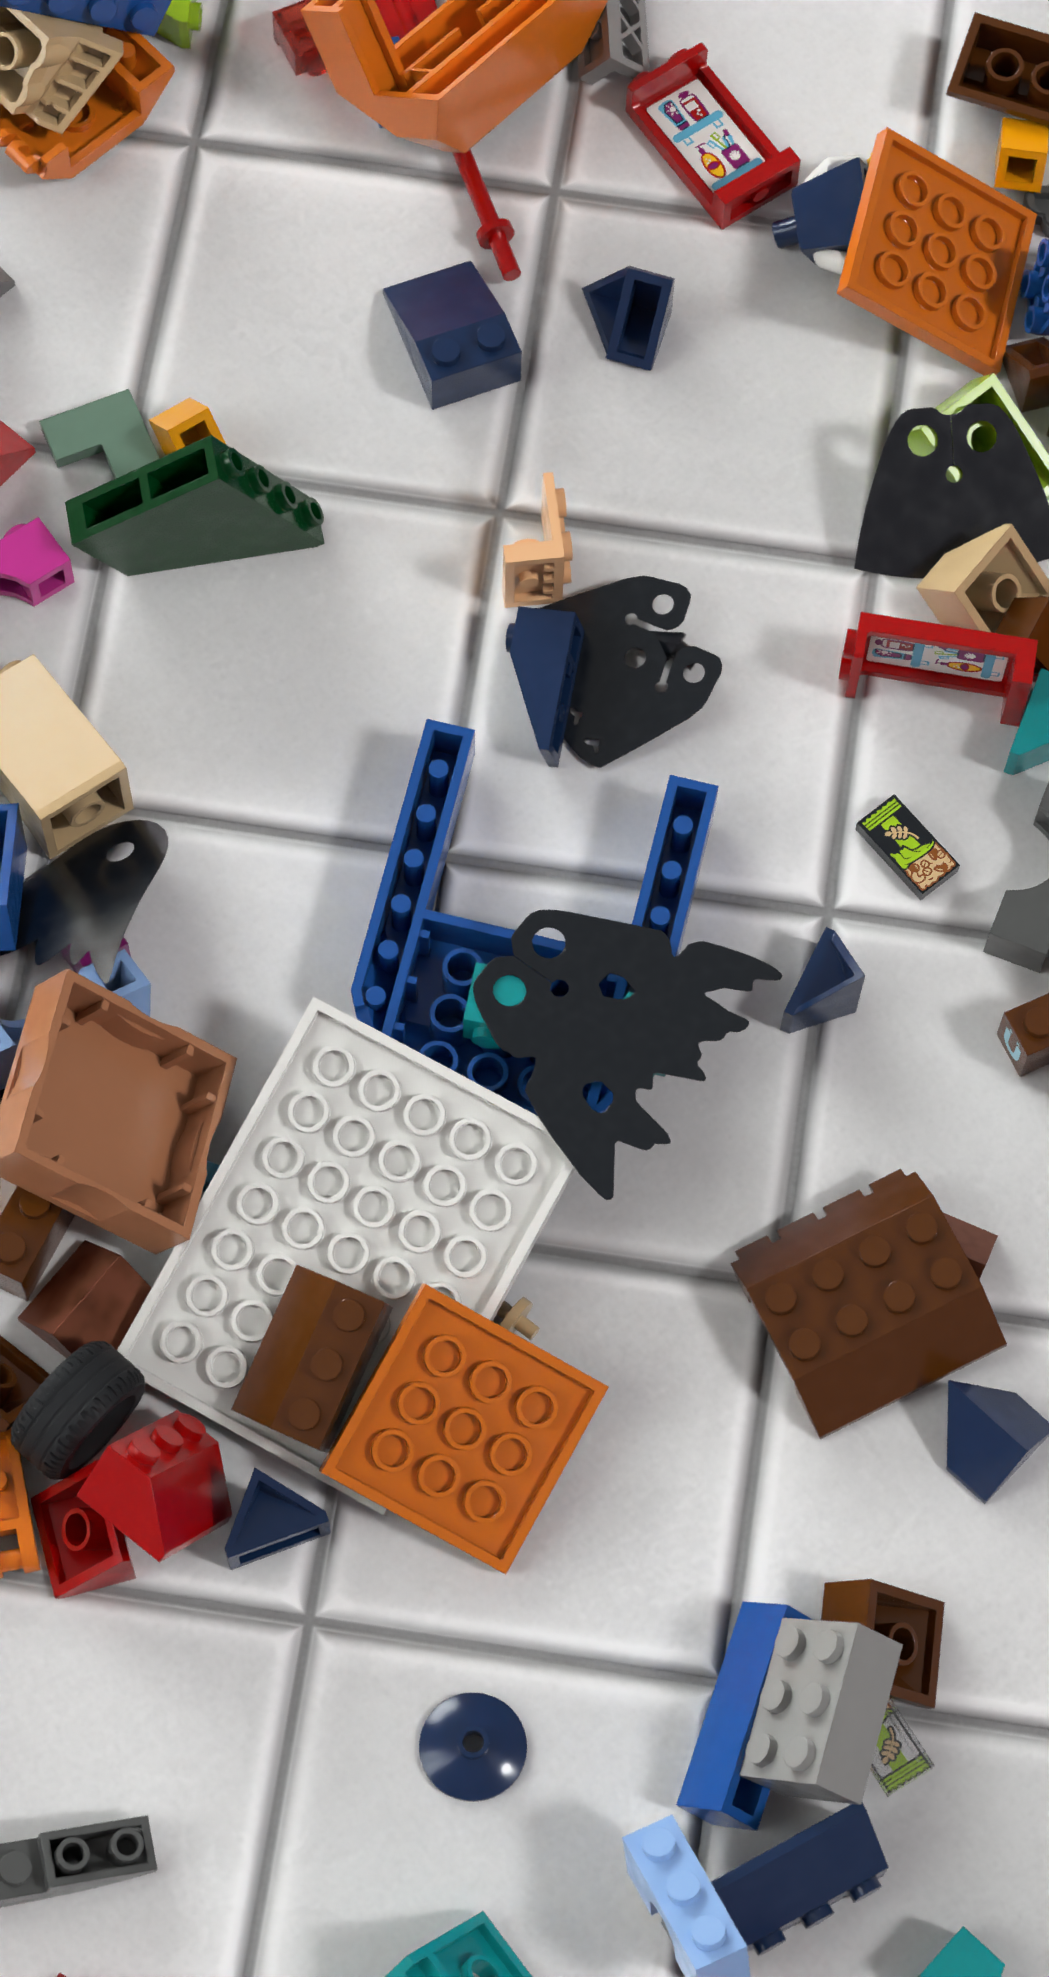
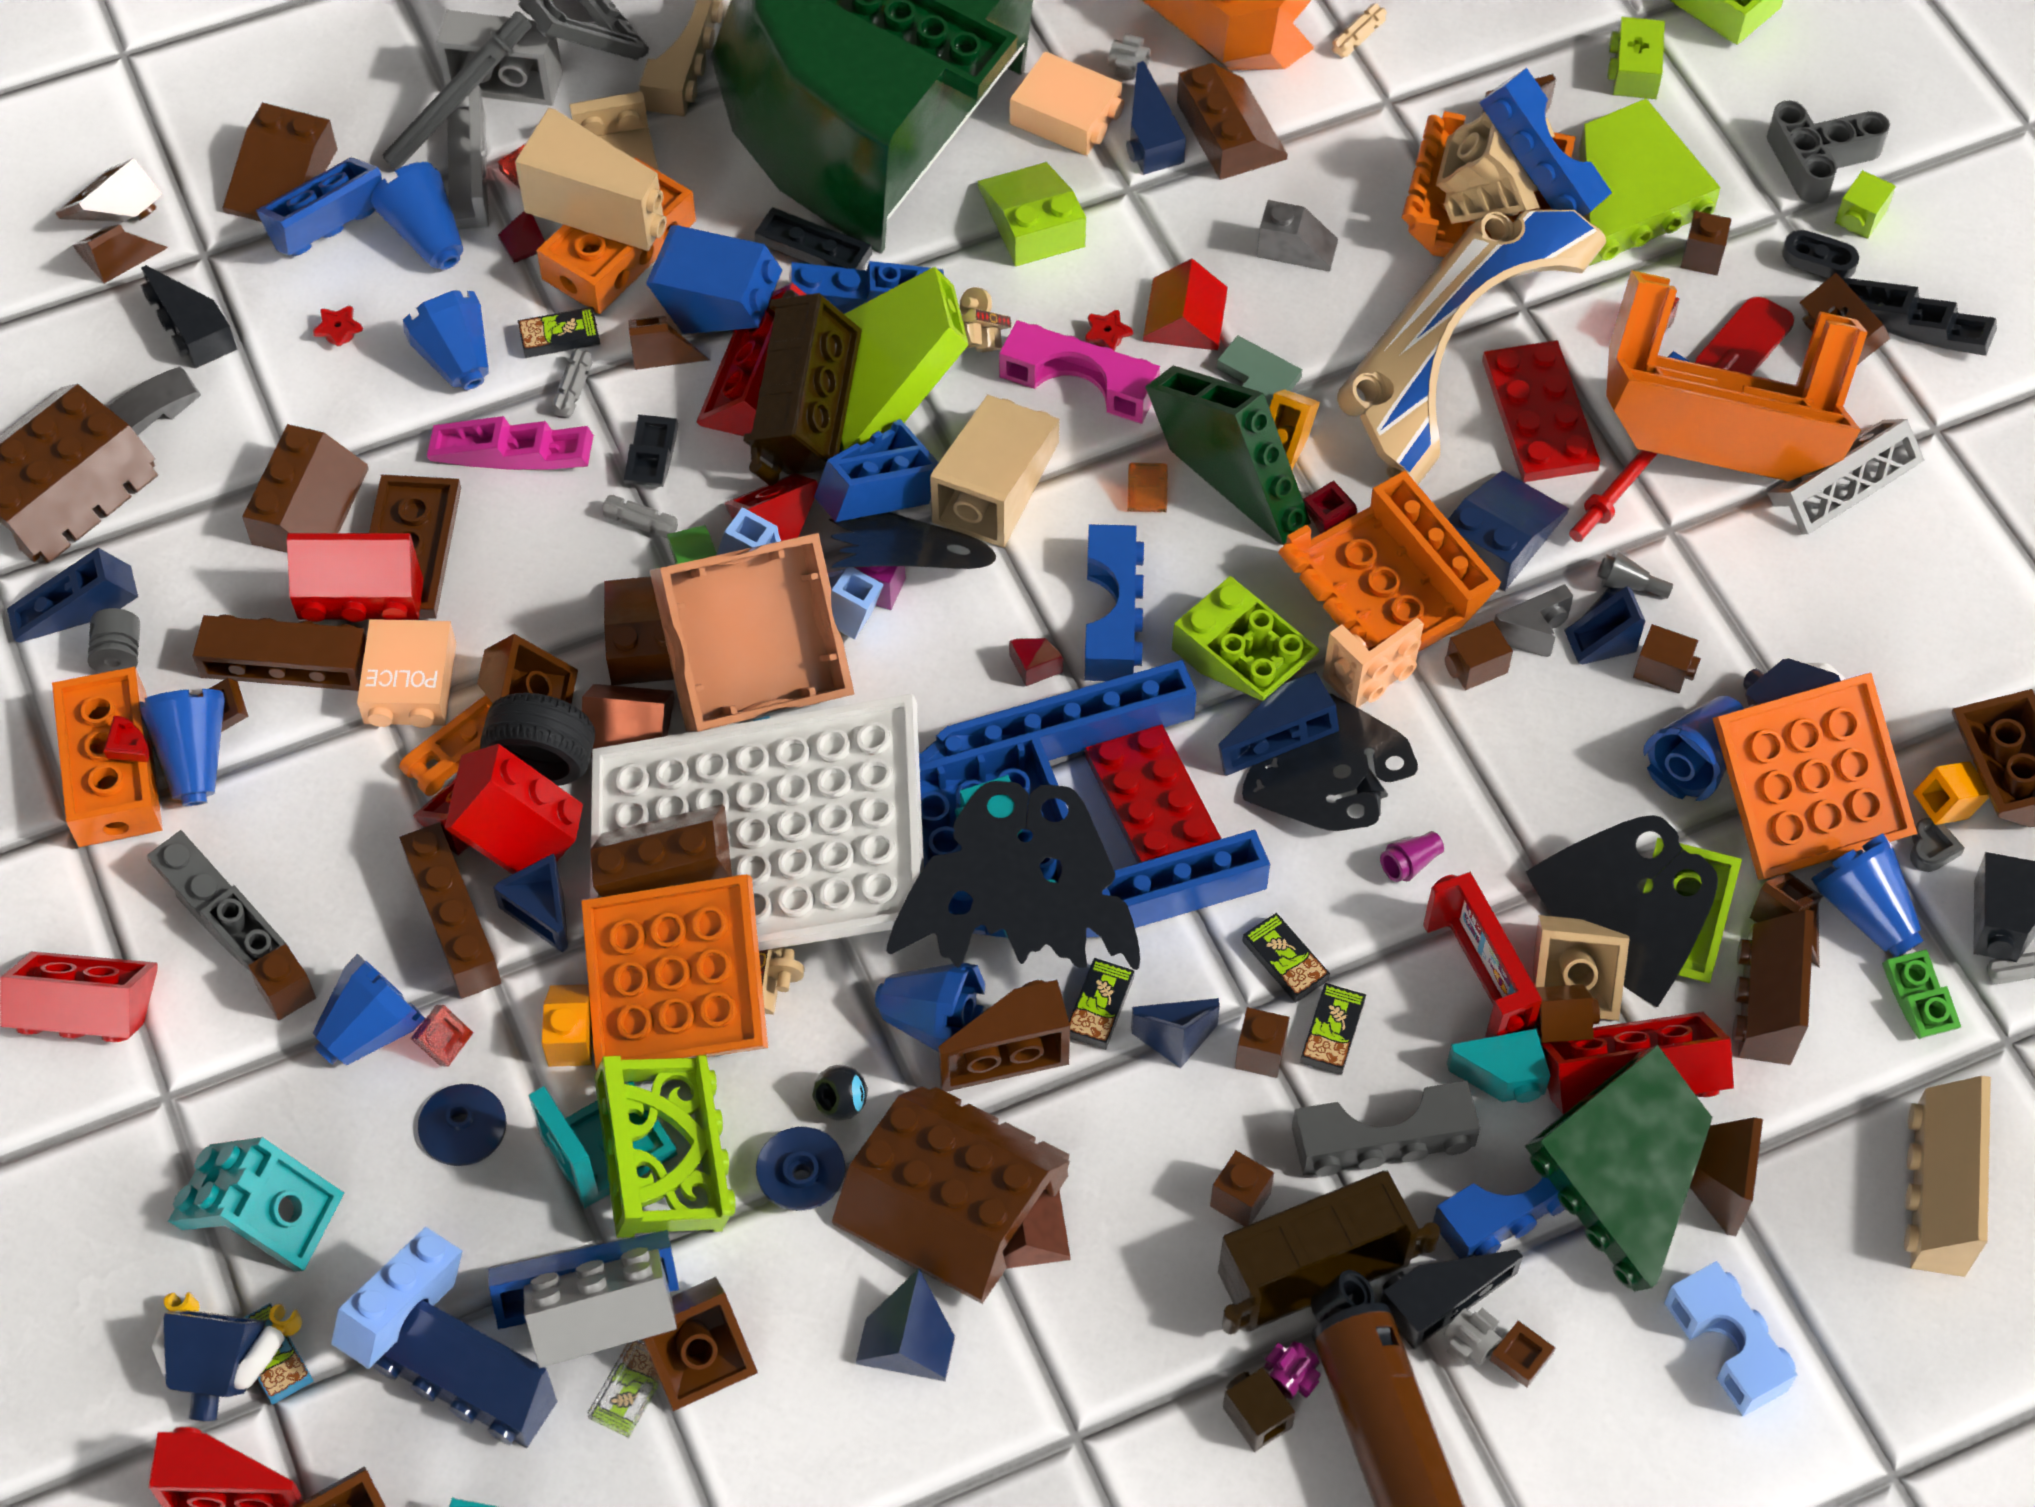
camera: 60 degrees right, 10 degrees down
red panel [625,43,801,230] -> none
none -> reddish brown brick [248,944,316,1020]
none -> blue cone [313,953,426,1066]
none -> reddish brown arch [399,822,502,999]
none -> clear red plate [411,1005,474,1067]
none -> teal bracket [528,1082,678,1209]
none -> light orange slope [542,984,593,1067]
none -> lime fence [594,1055,736,1238]
none -> dark blue dish [756,1127,845,1211]
none -> black piece [812,1065,868,1120]
none -> blue cone [875,963,985,1052]
none -> reddish brown slope [938,980,1070,1092]
none -> dark red slope [1009,638,1063,686]
none -> tile [1069,958,1135,1050]
none -> blue arch [1084,524,1144,681]
none -> red plate [1085,724,1222,863]
none -> clear orange slope [1127,463,1168,512]
none -> lime slope [1172,576,1320,701]
none -> reddish brown brick [1235,1007,1290,1078]
none -> tile [1242,912,1330,1003]
none -> orange slope [1278,470,1501,652]
none -> dark red slope [1303,480,1358,534]
none -> tan panel [1337,210,1606,485]
none -> magenta cone [1380,831,1444,882]
none -> reddish brown brick [1445,620,1513,691]
none -> red plate [1482,340,1601,482]
none -> flat silver slope [1494,584,1574,657]
none -> dark grey cone [1597,549,1673,598]
none -> reddish brown brick [1633,624,1701,694]
none -> blue cone [1643,696,1744,801]

